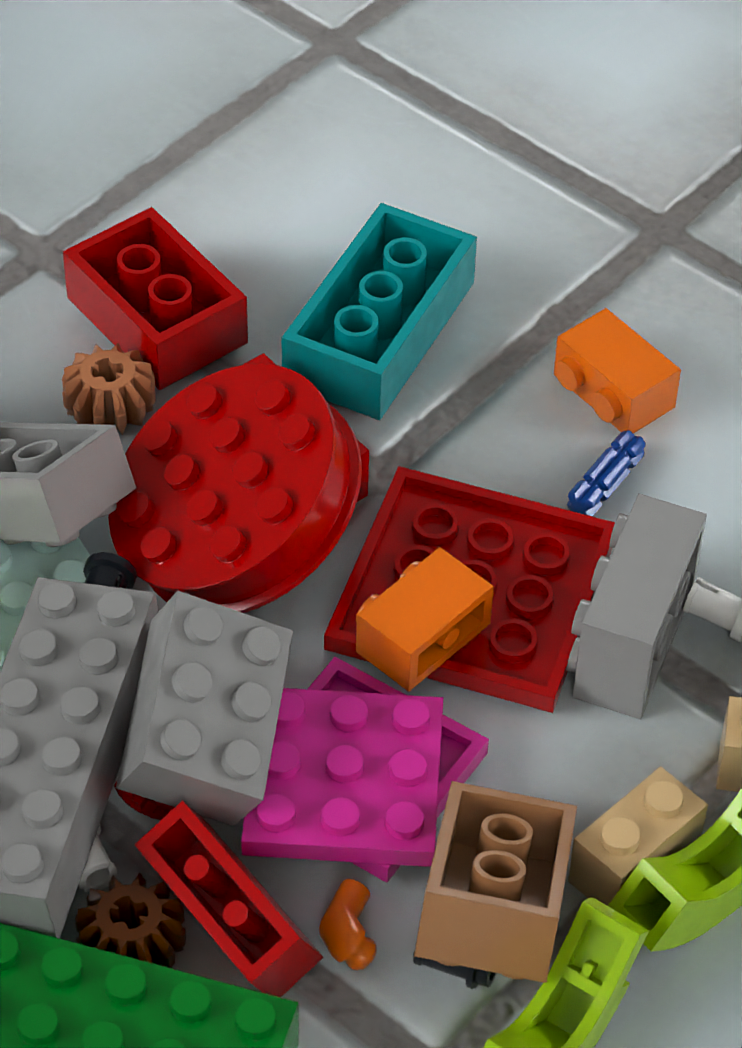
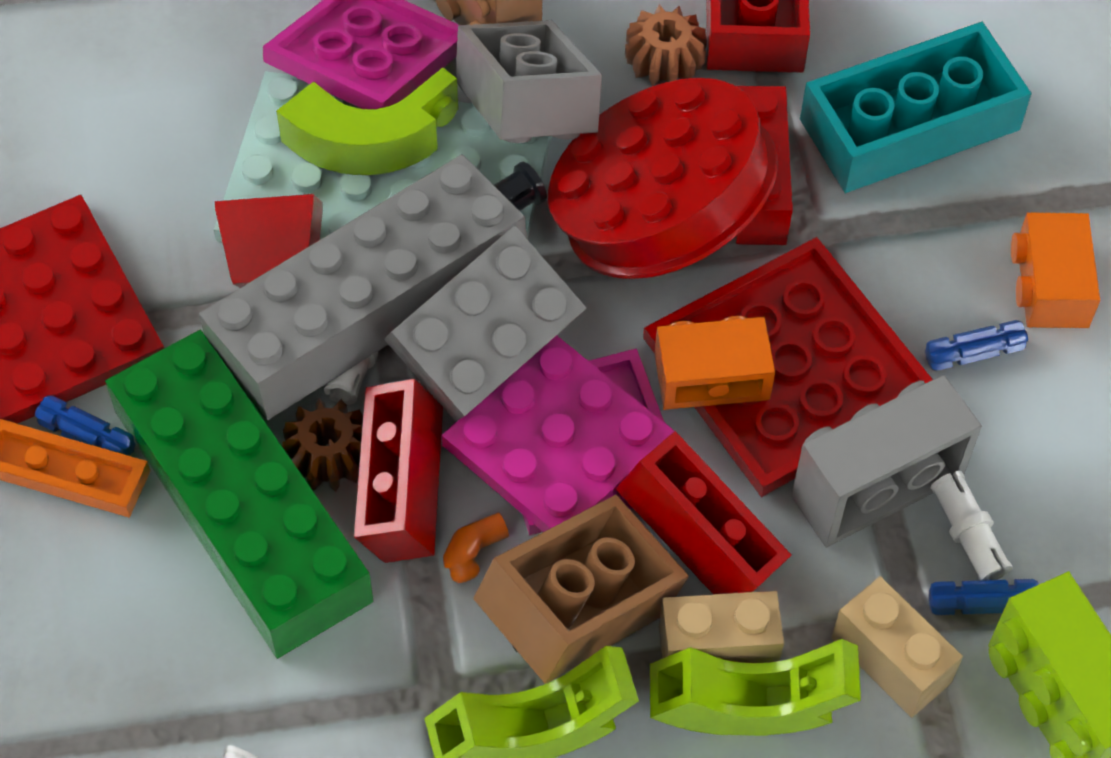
camera: 40 degrees right, 10 degrees up
none -> red brick [615,431,792,595]

